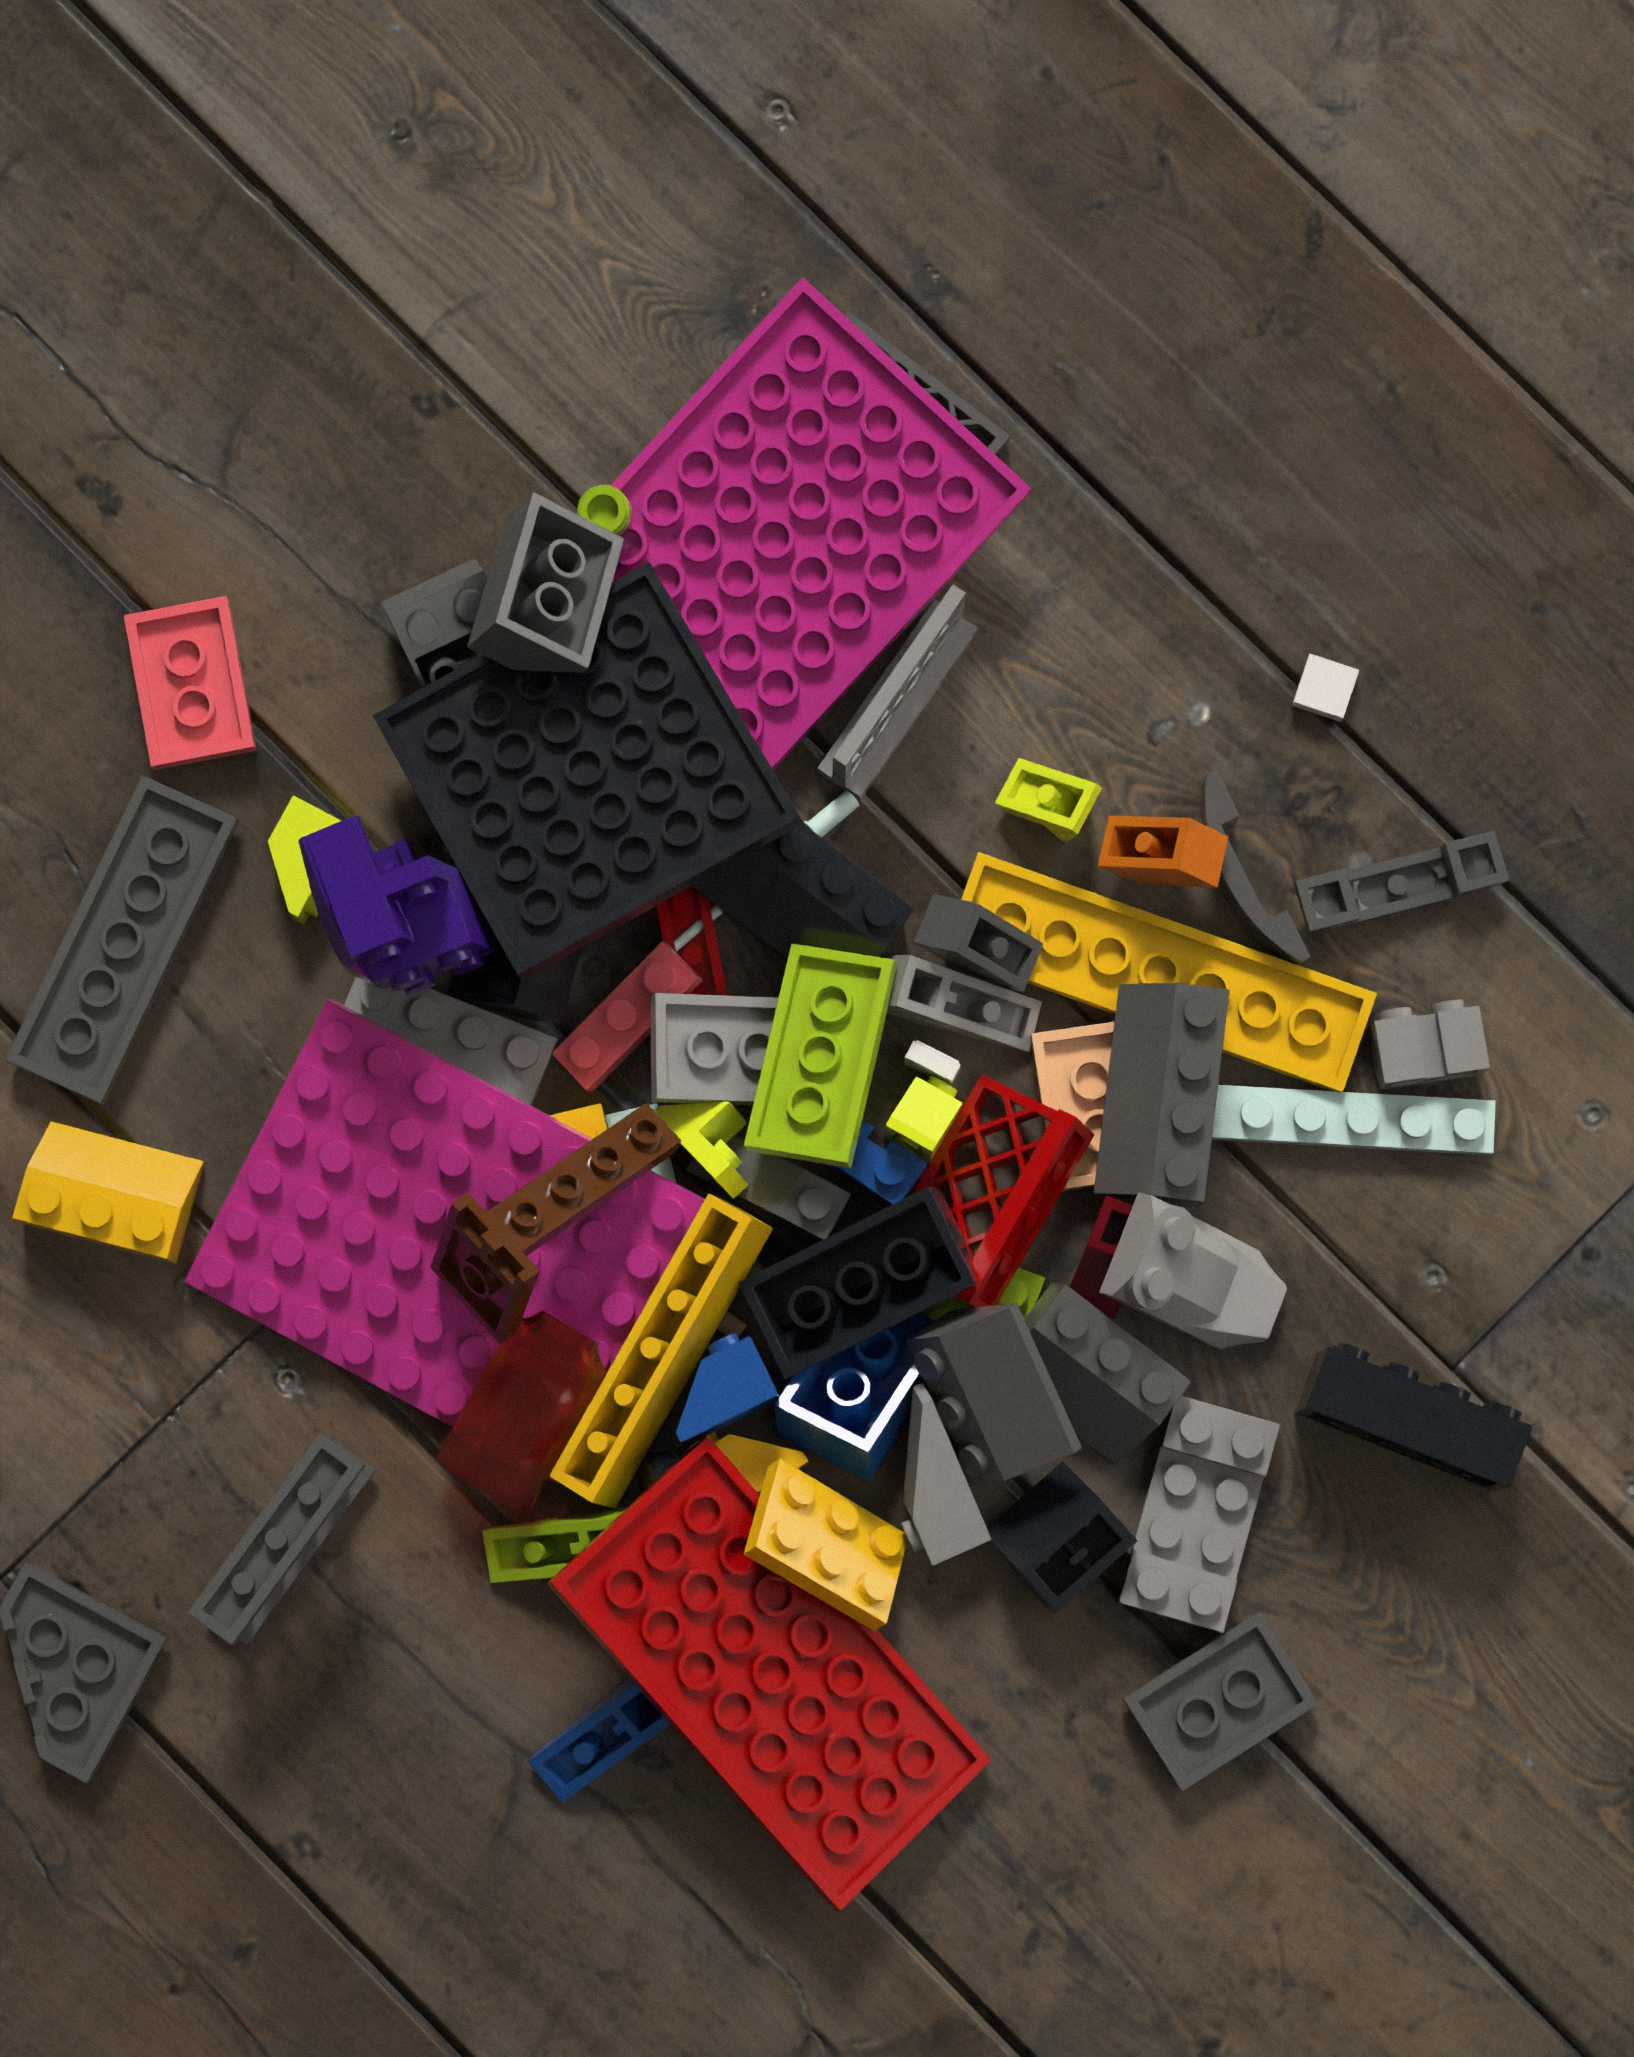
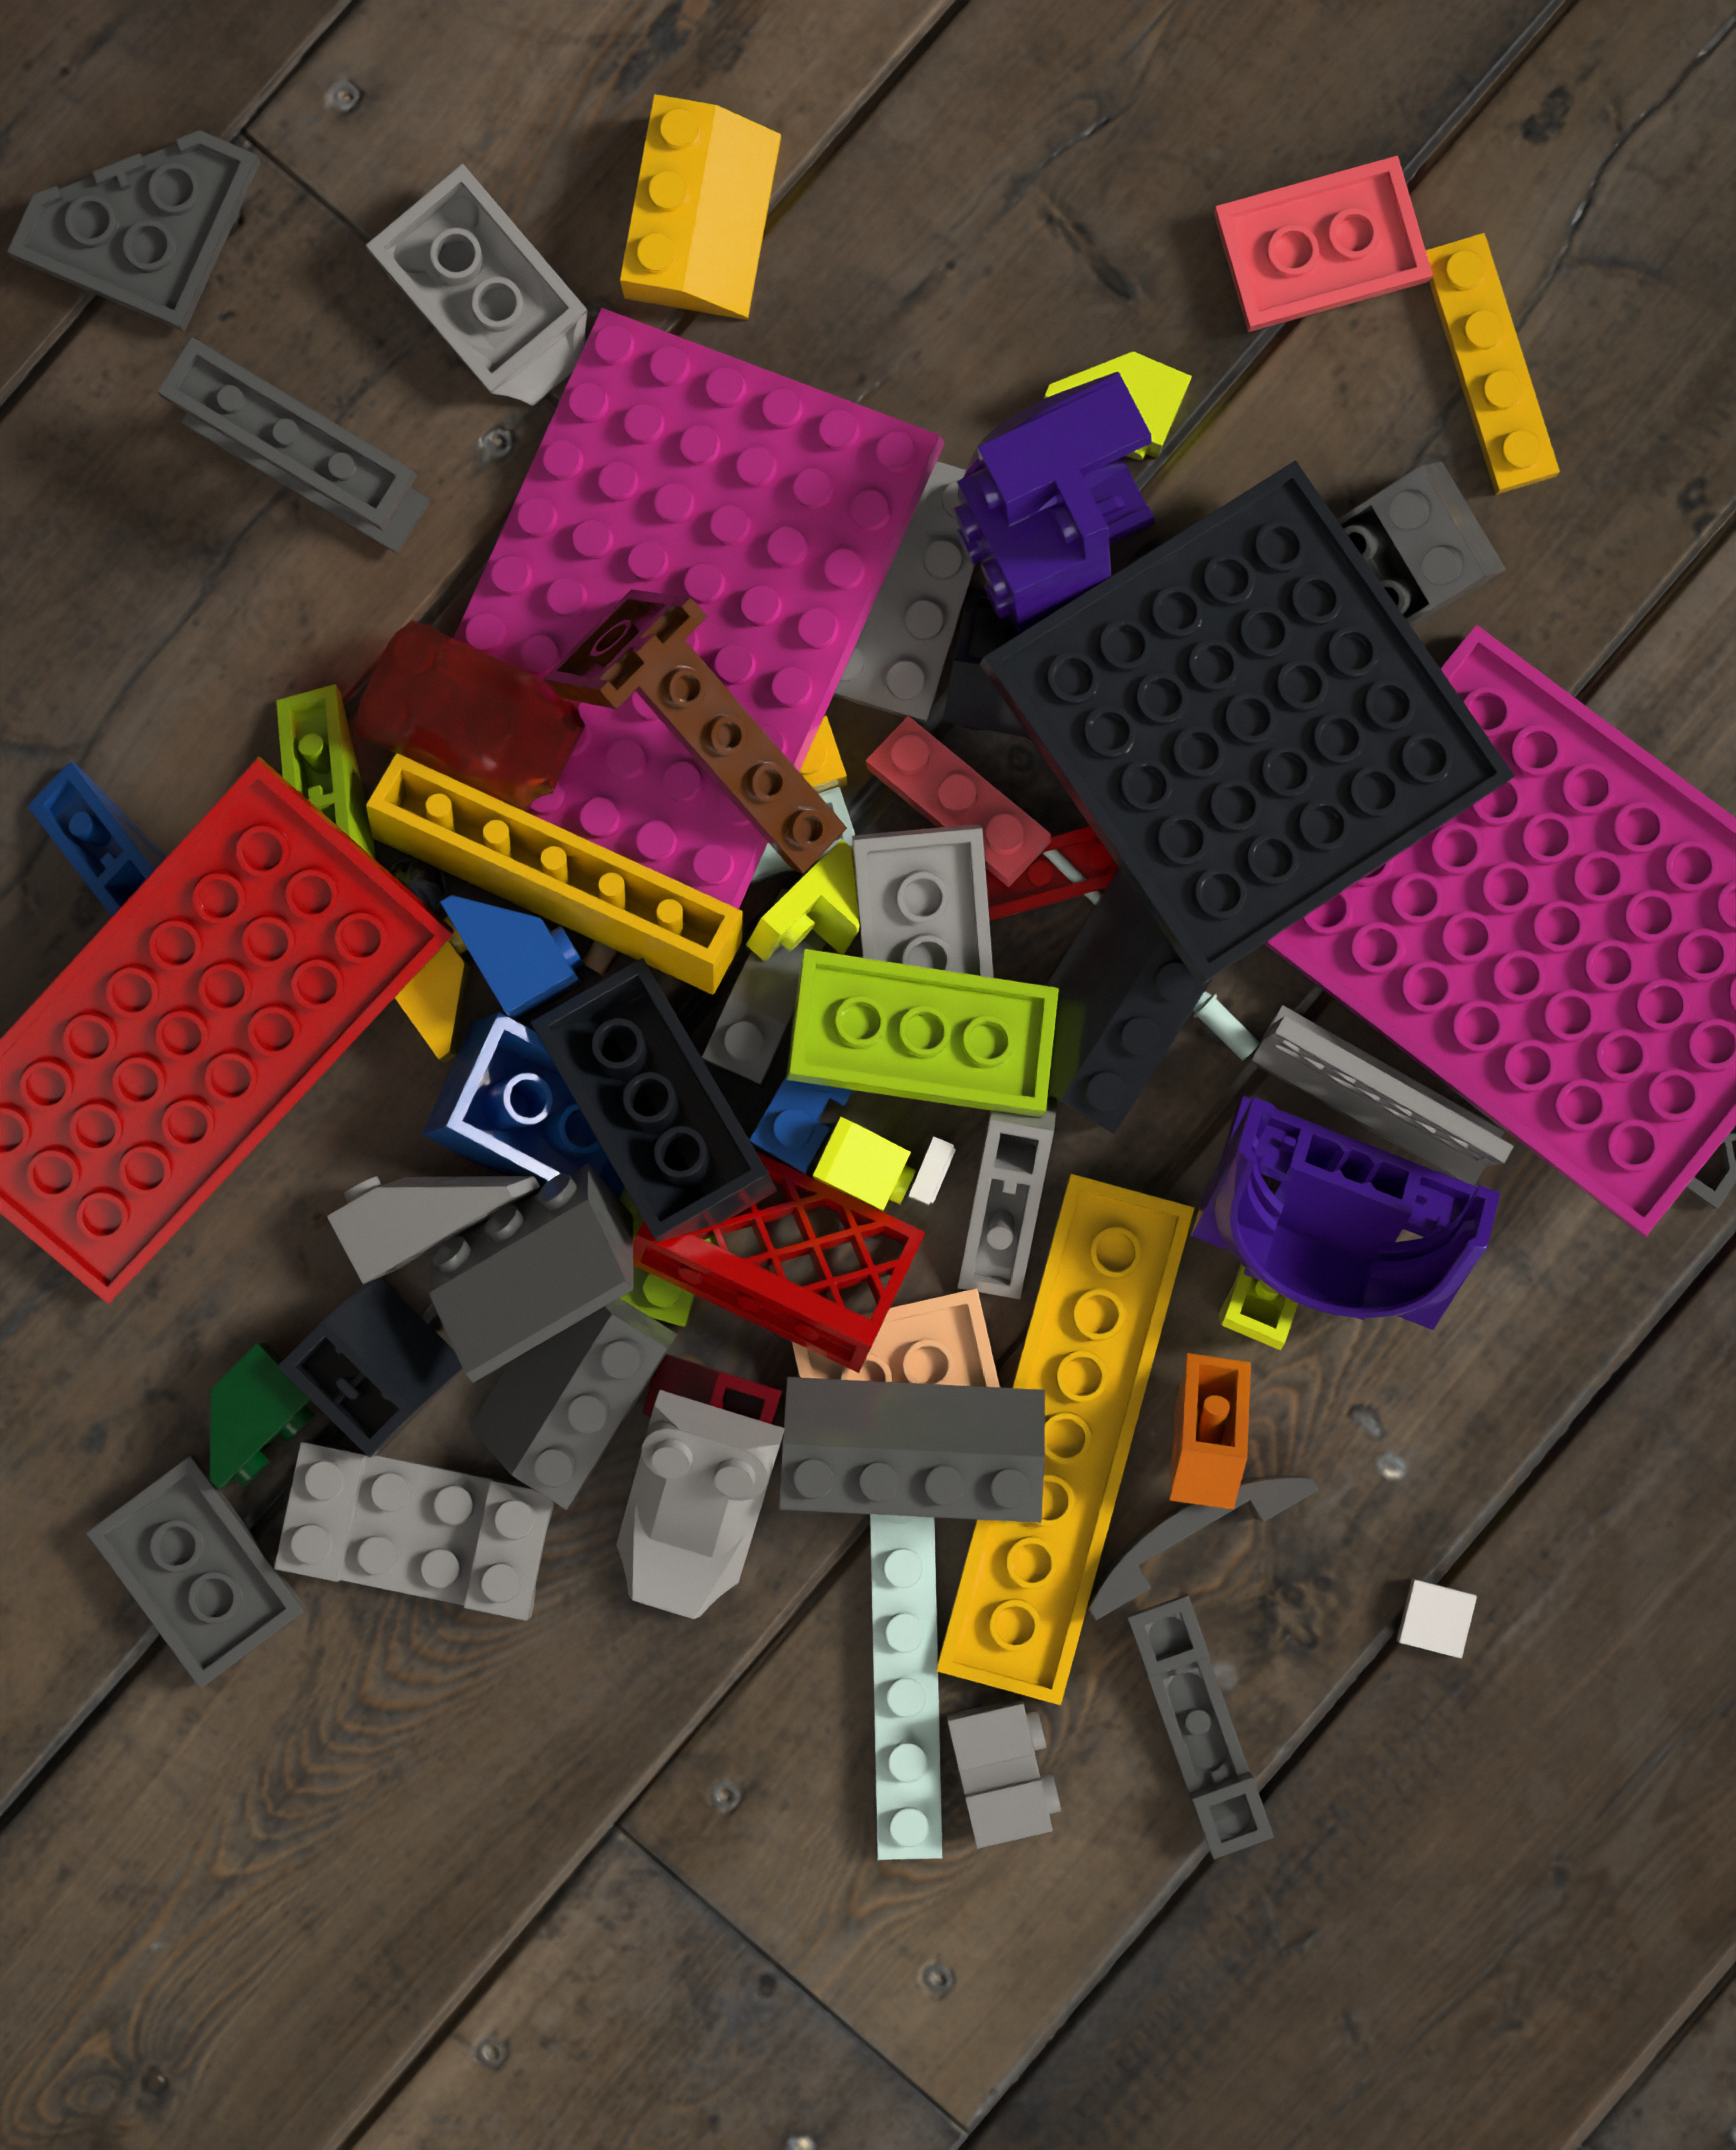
camera: 85 degrees right, 5 degrees up
dark grey plate [5,775,240,1106] -> none
dark grey slope [467,492,624,673] -> none
lime tile [577,485,632,536] -> none
yellow plate [744,1458,908,1631] -> none
dark grey slope [914,894,1043,992] -> none
black brick [1294,1342,1533,1491] -> none
none -> dark green slope [210,1342,315,1490]
none -> light grey slope [366,164,588,406]
none -> dark purple piece [1191,1096,1500,1330]
none -> yellow plate [1426,233,1560,495]

